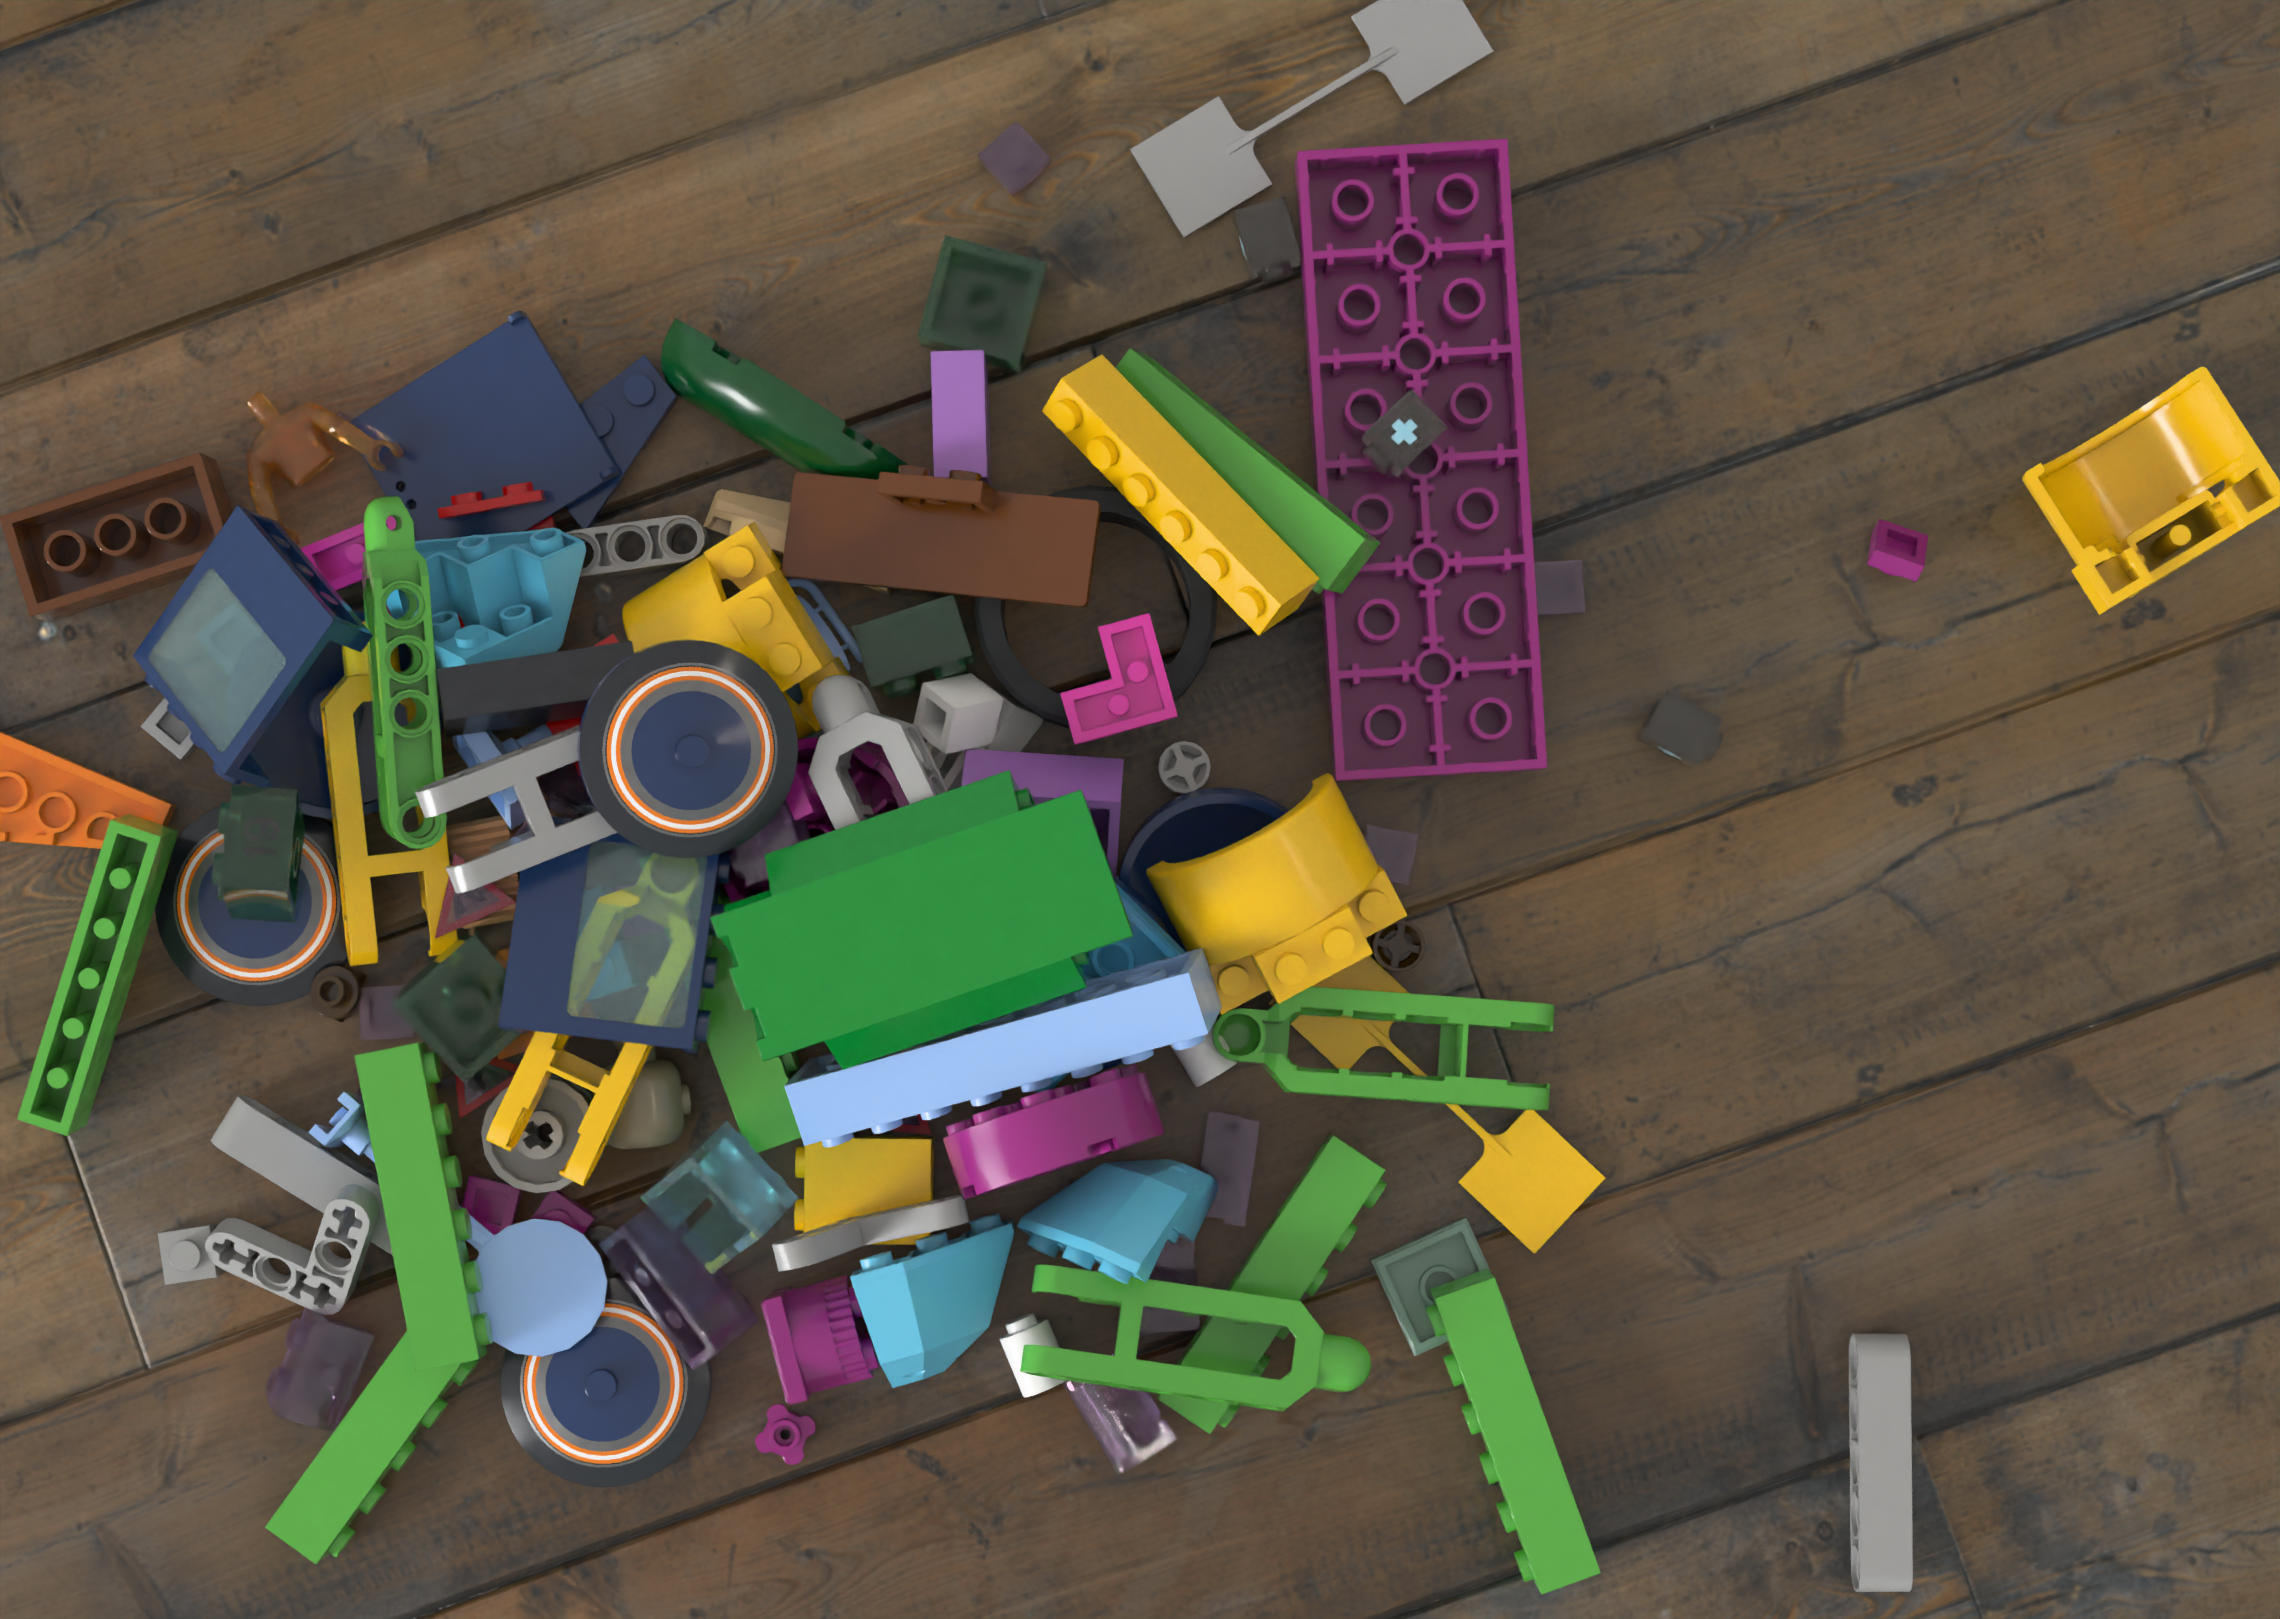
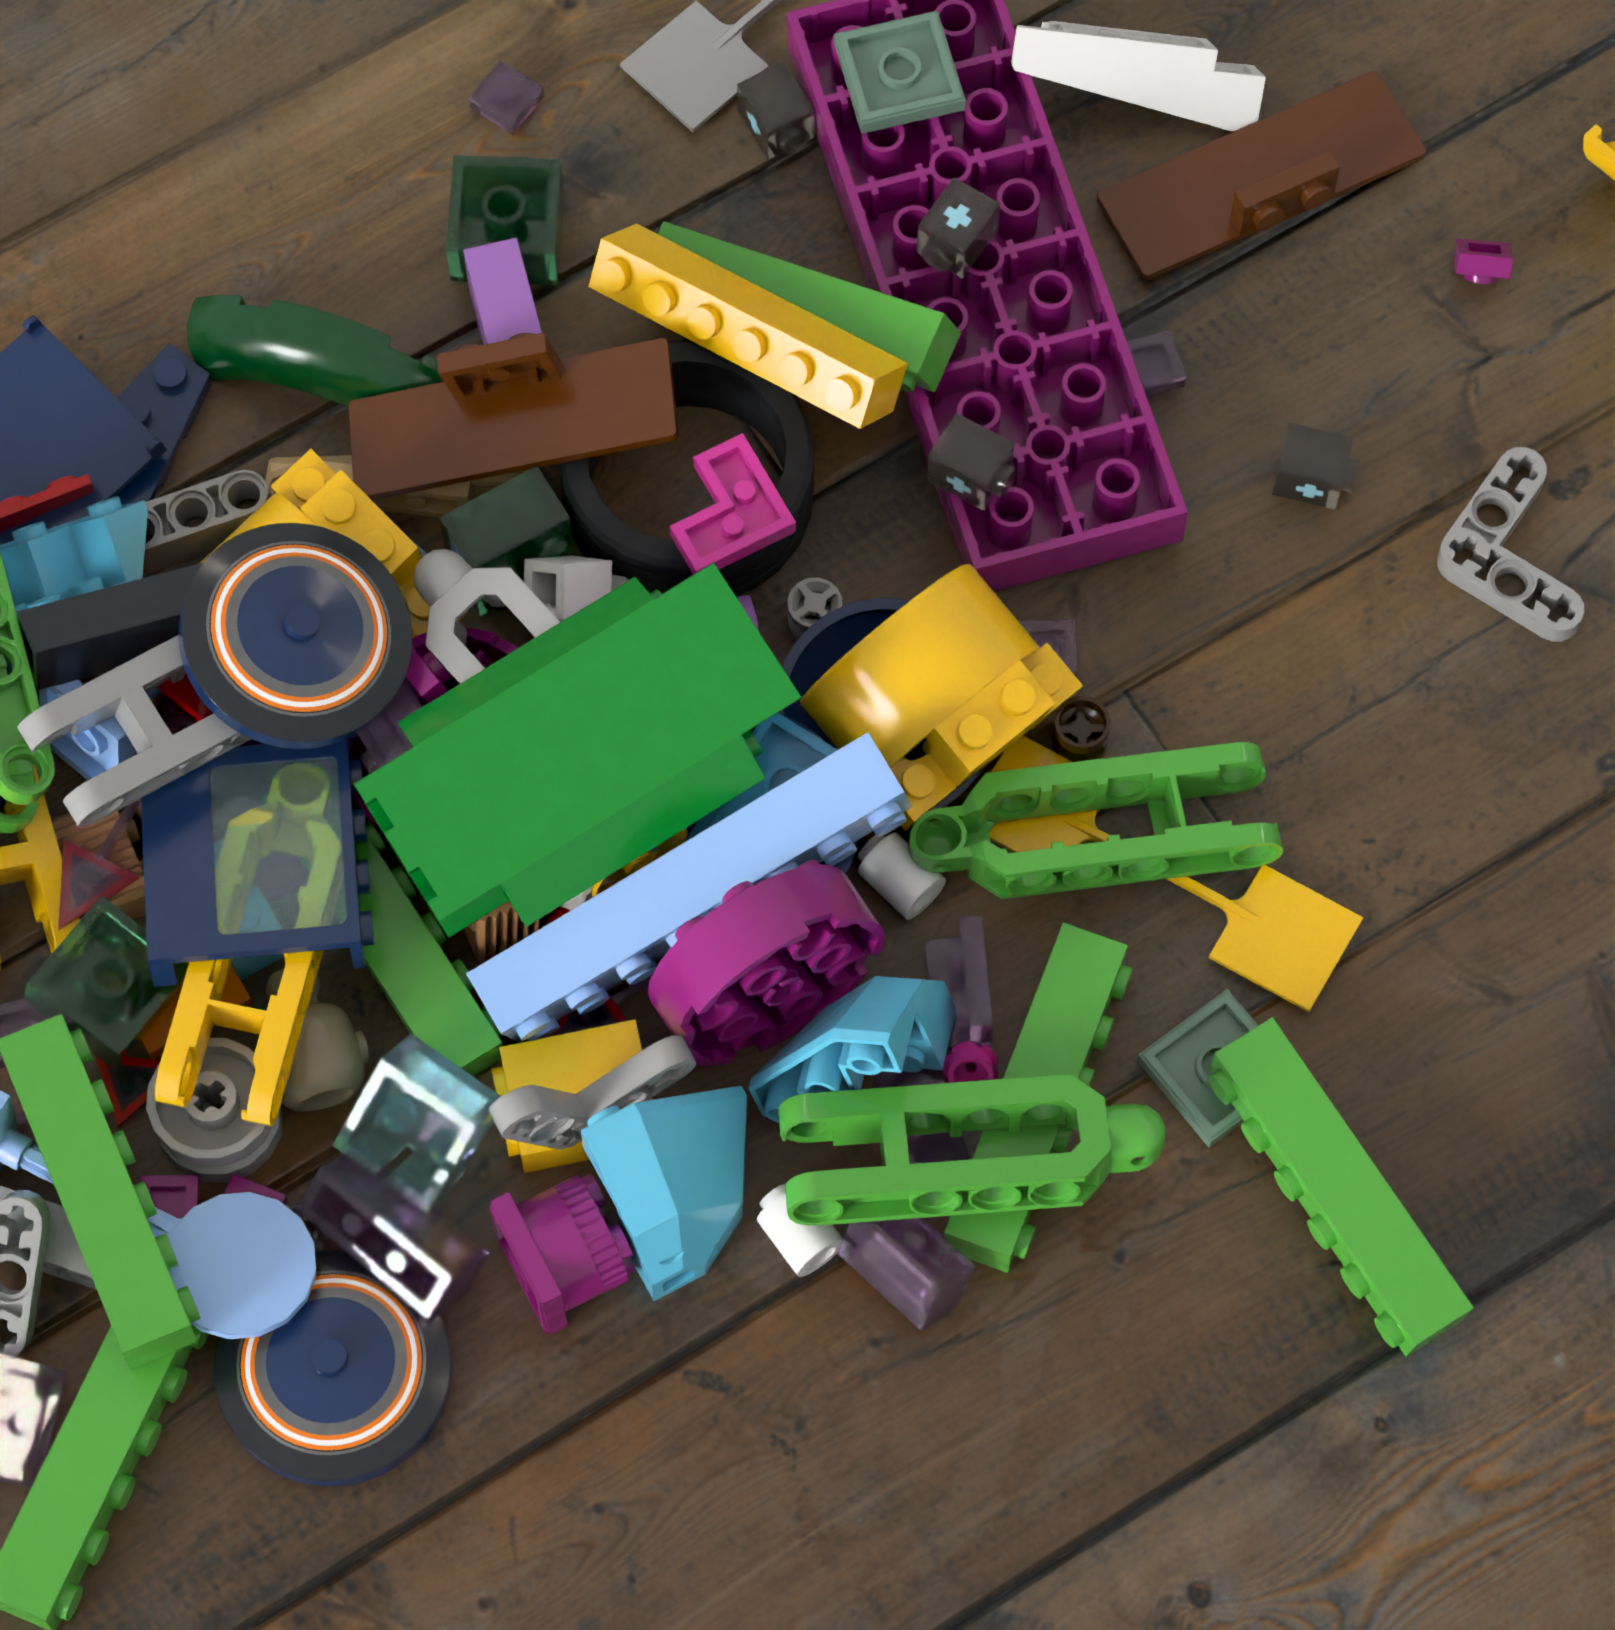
camera: 15 degrees left, 20 degrees down
magenta plate [755,1403,816,1465] -> none
none -> sand green tile [834,11,966,134]
none -> clear smoke brick [927,413,1017,511]
none -> dark pink plate [942,1041,998,1083]
none -> white wedge [1011,21,1266,132]
none -> reddish brown bracket [1097,71,1426,280]
none -> light grey beam [1437,447,1585,642]

